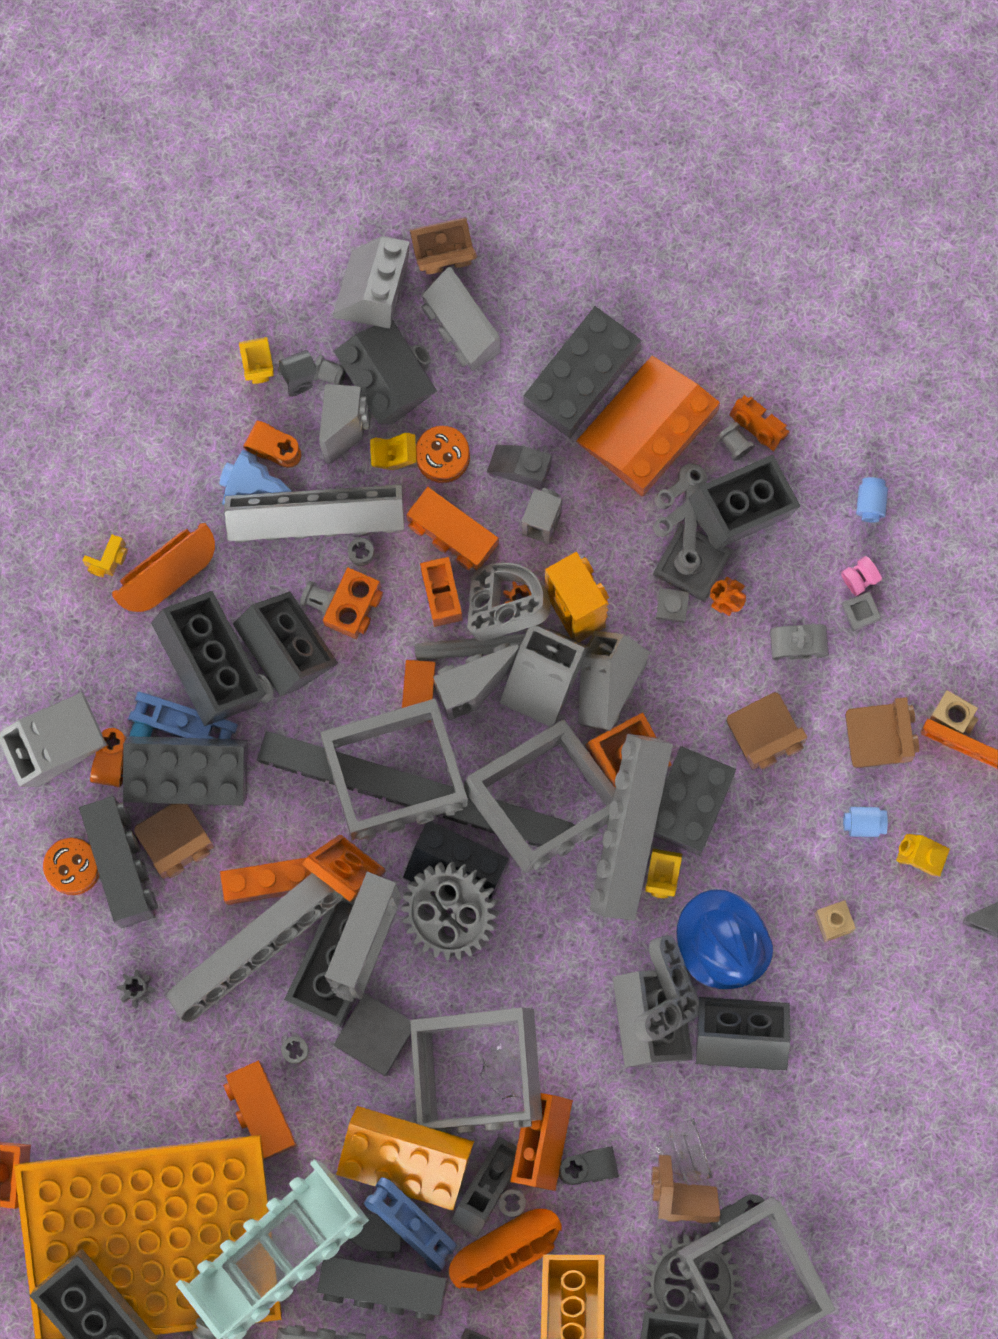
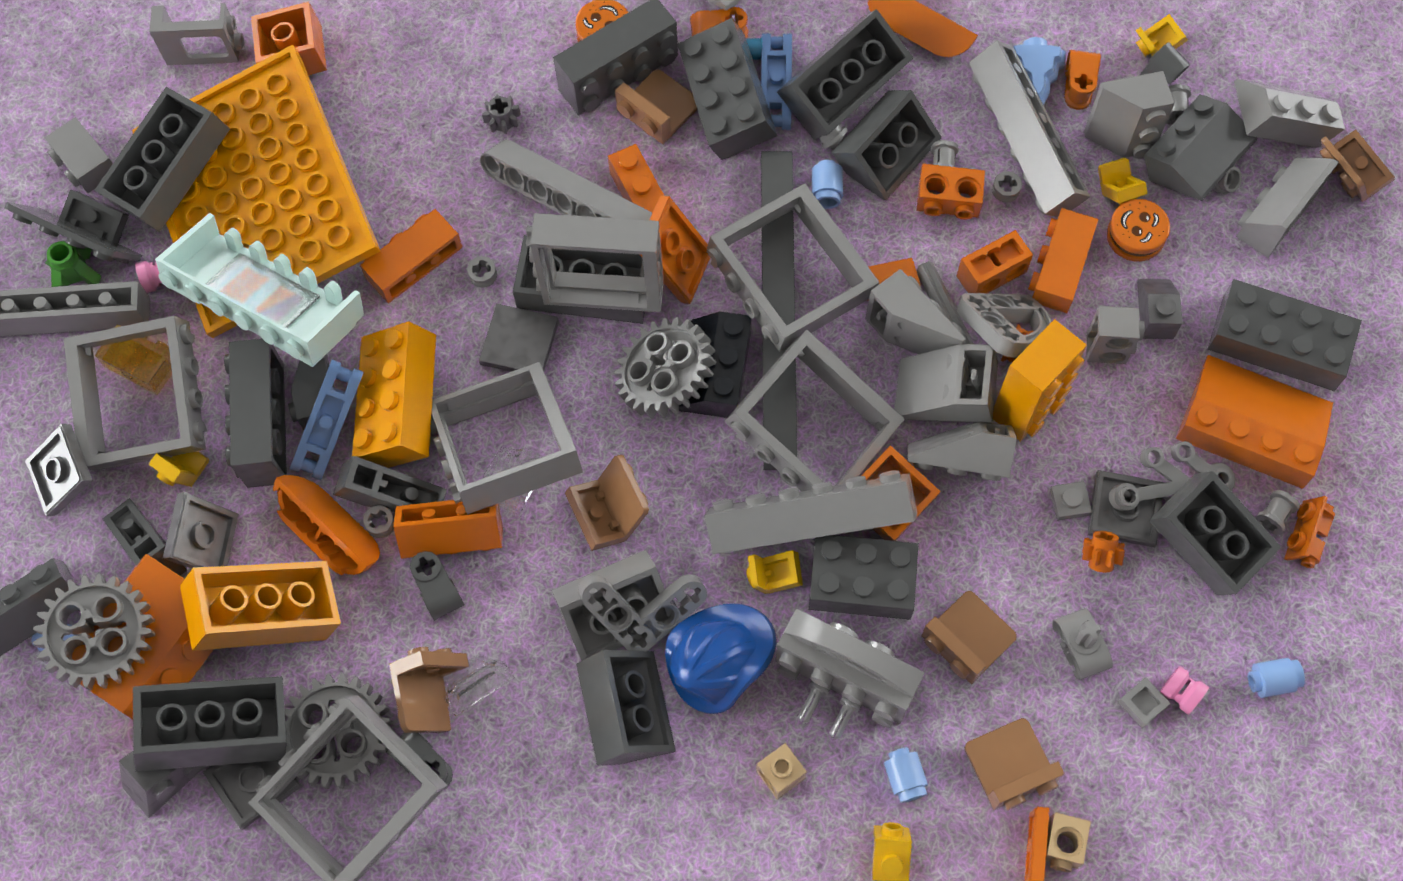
camera: 70 degrees right, 10 degrees down
none -> medium nougat bracket [565,454,649,551]
none -> light grey piece [775,608,925,739]
none -> light blue brick [812,160,843,209]

